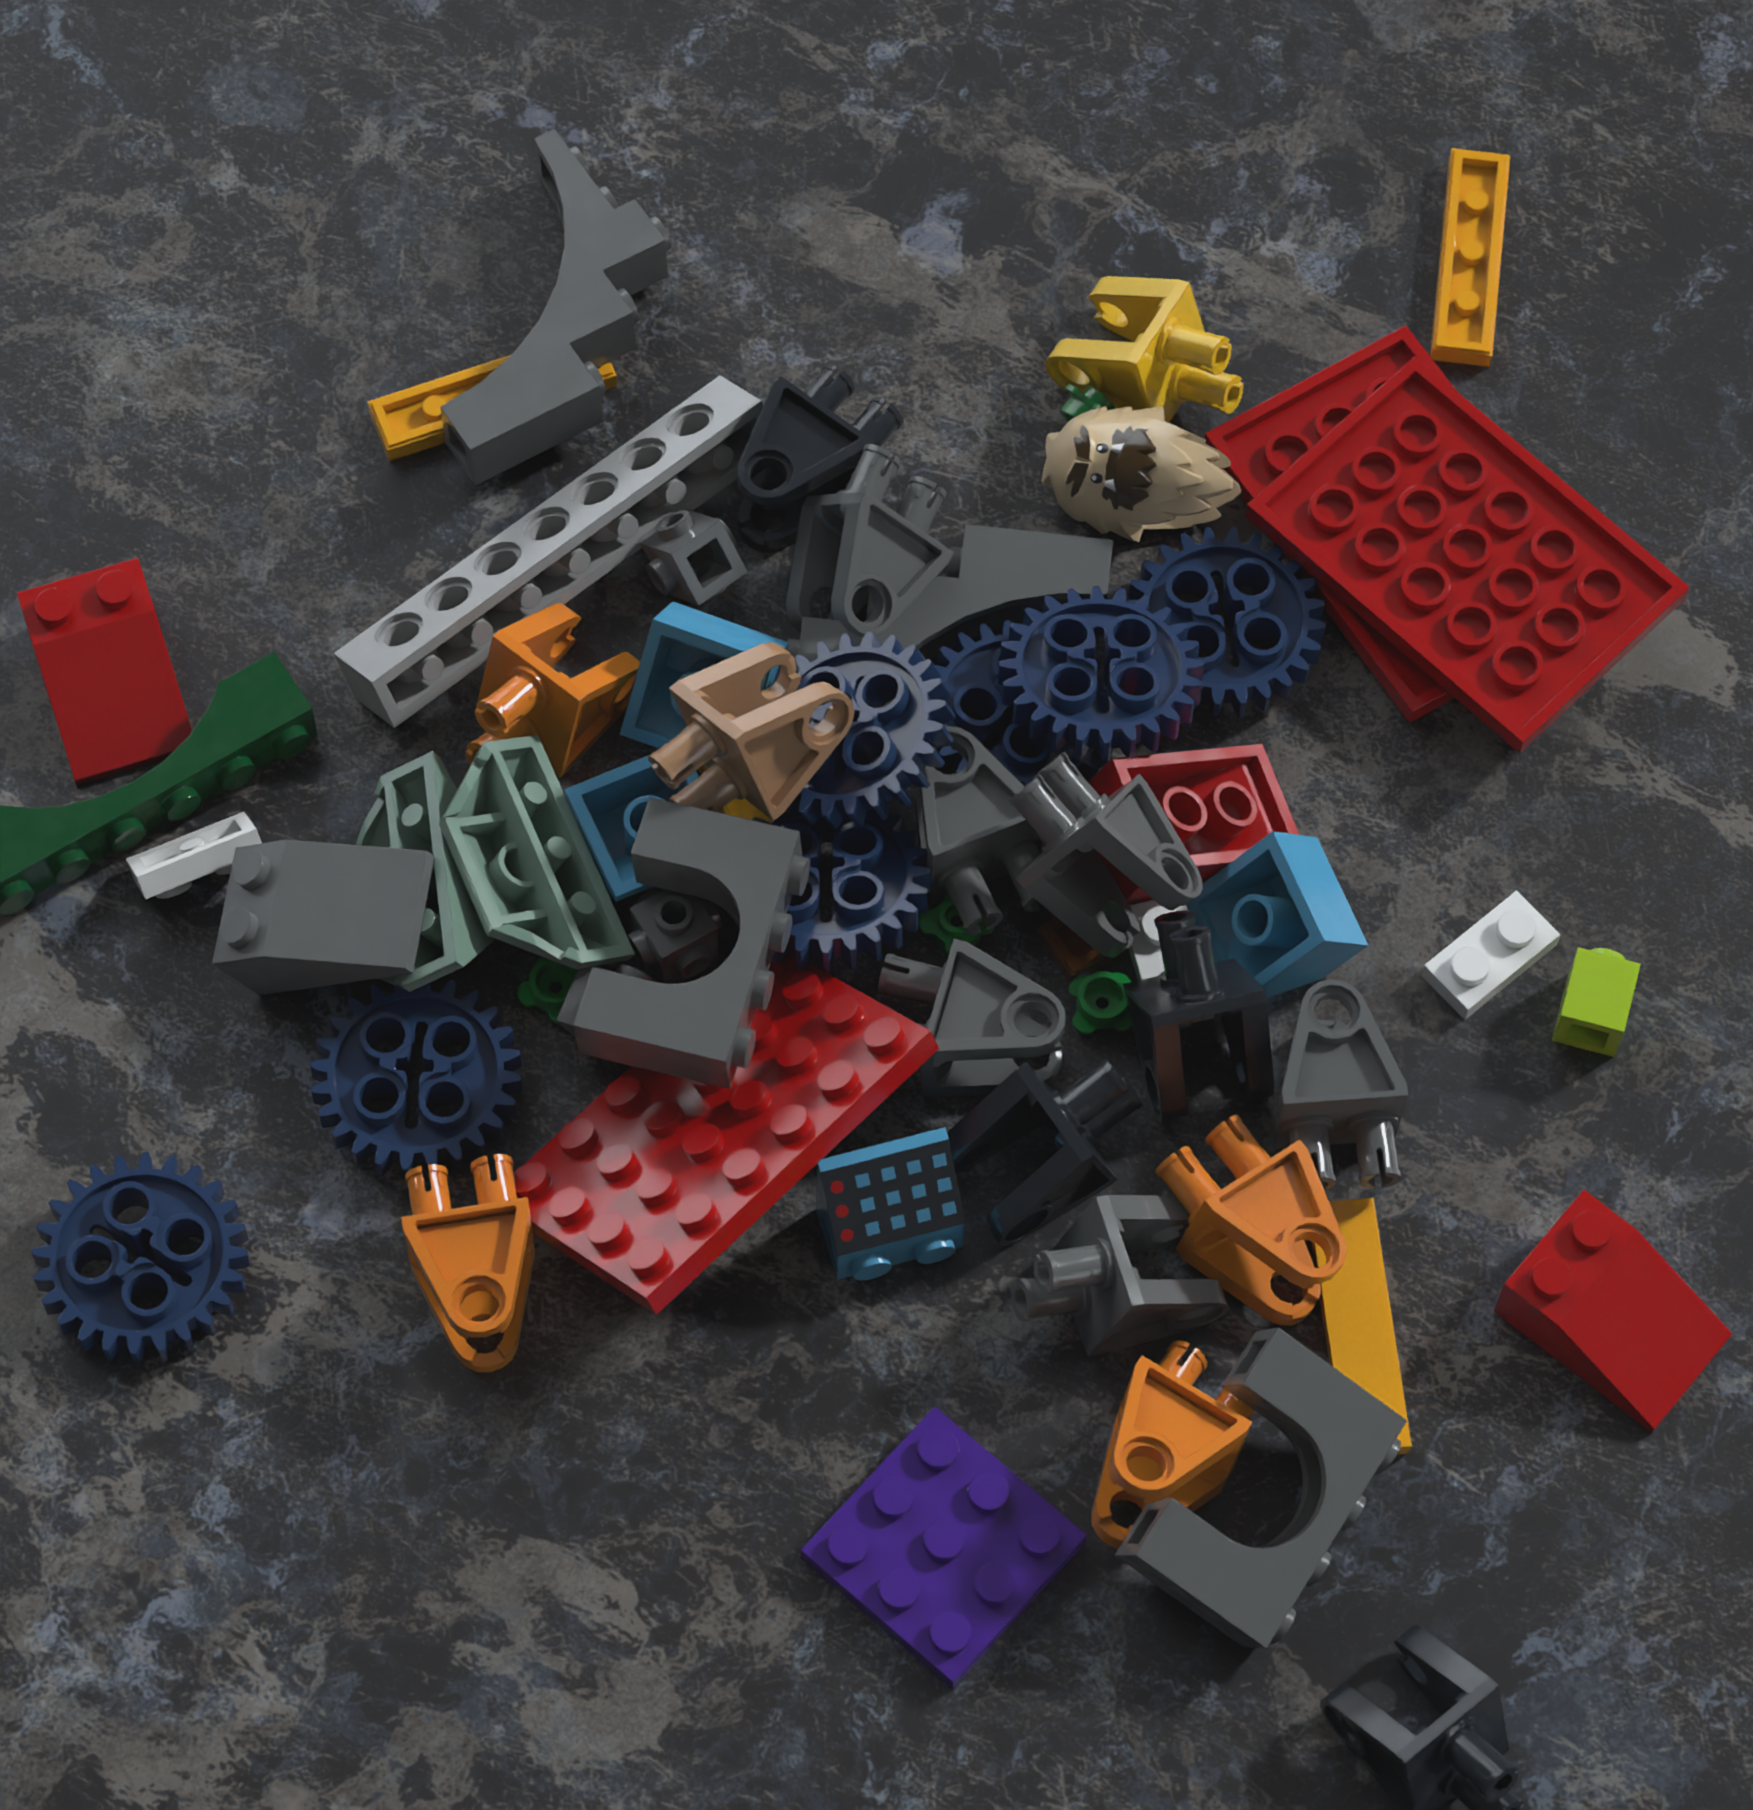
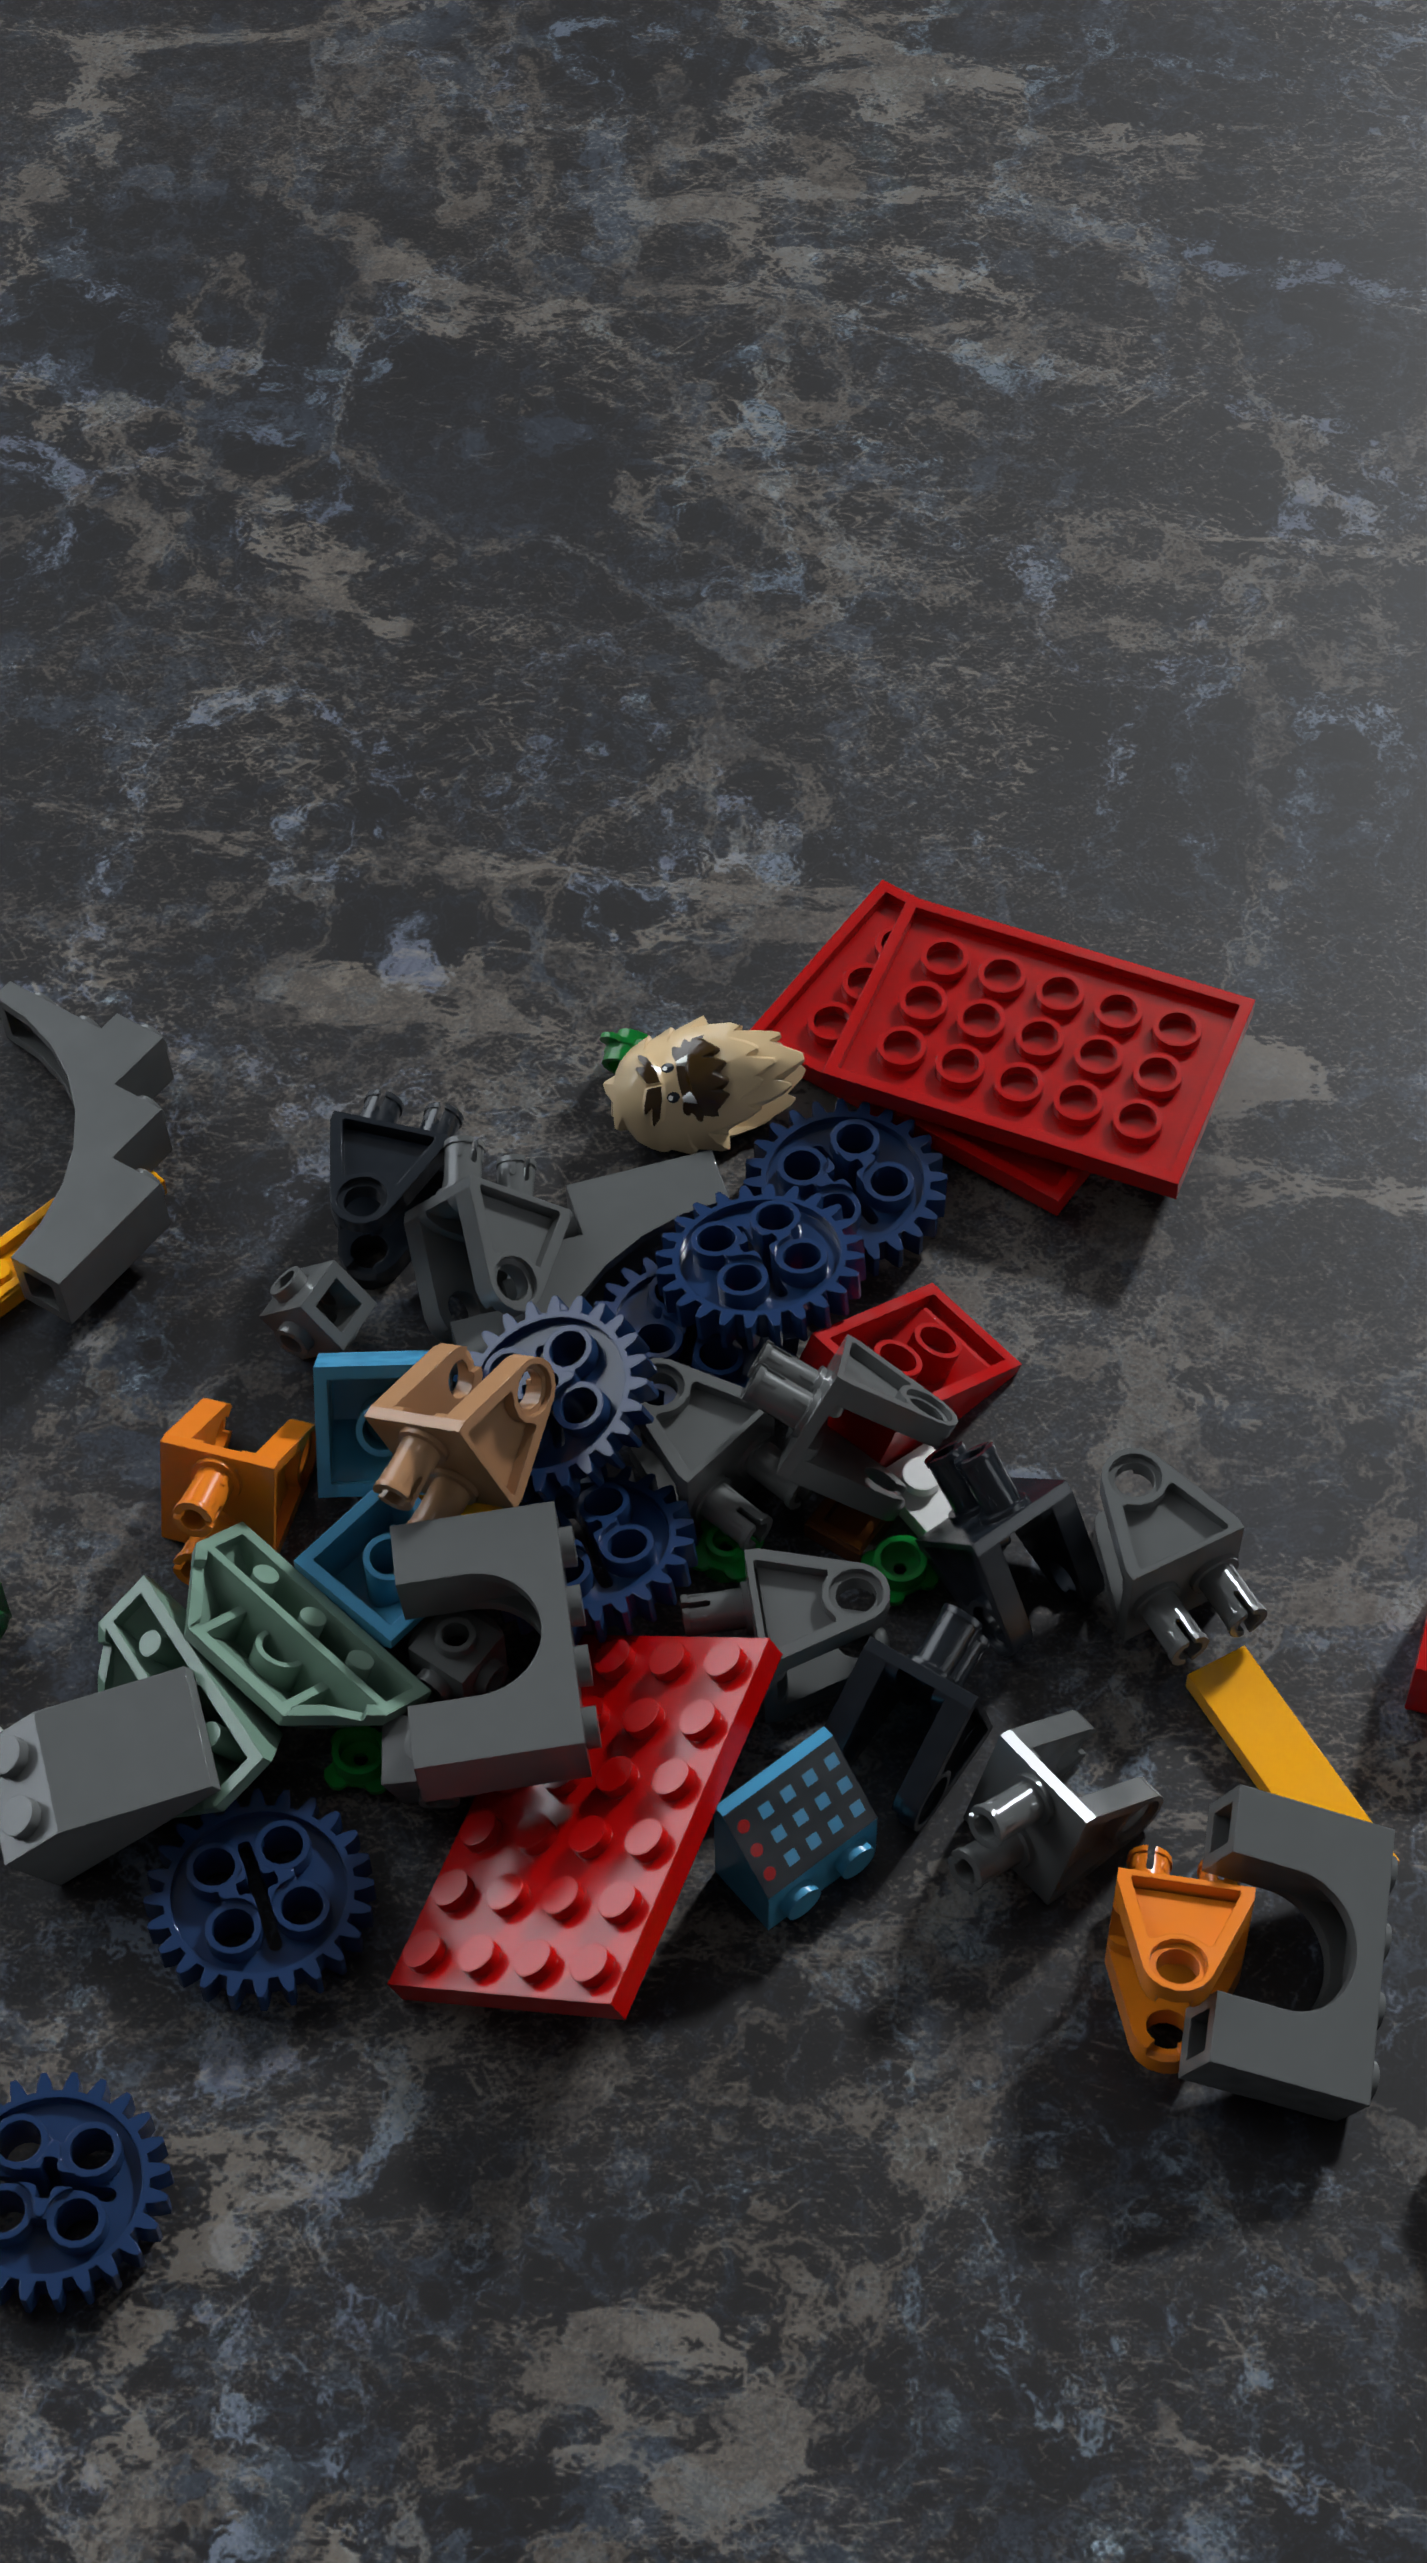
camera: 20 degrees left, 10 degrees down
light grey brick [334,375,763,728] -> none
orange piece [401,1154,535,1372] -> none
dark purple plate [801,1406,1087,1690] -> none
yellow piece [1045,276,1243,423] -> none
orange piece [1155,1114,1347,1325] -> none
dark azure slope [1186,831,1368,999] -> none
white plate [1421,890,1560,1020] -> none
light orange tile [1430,148,1510,367] -> none
lime brick [1552,947,1641,1057] -> none

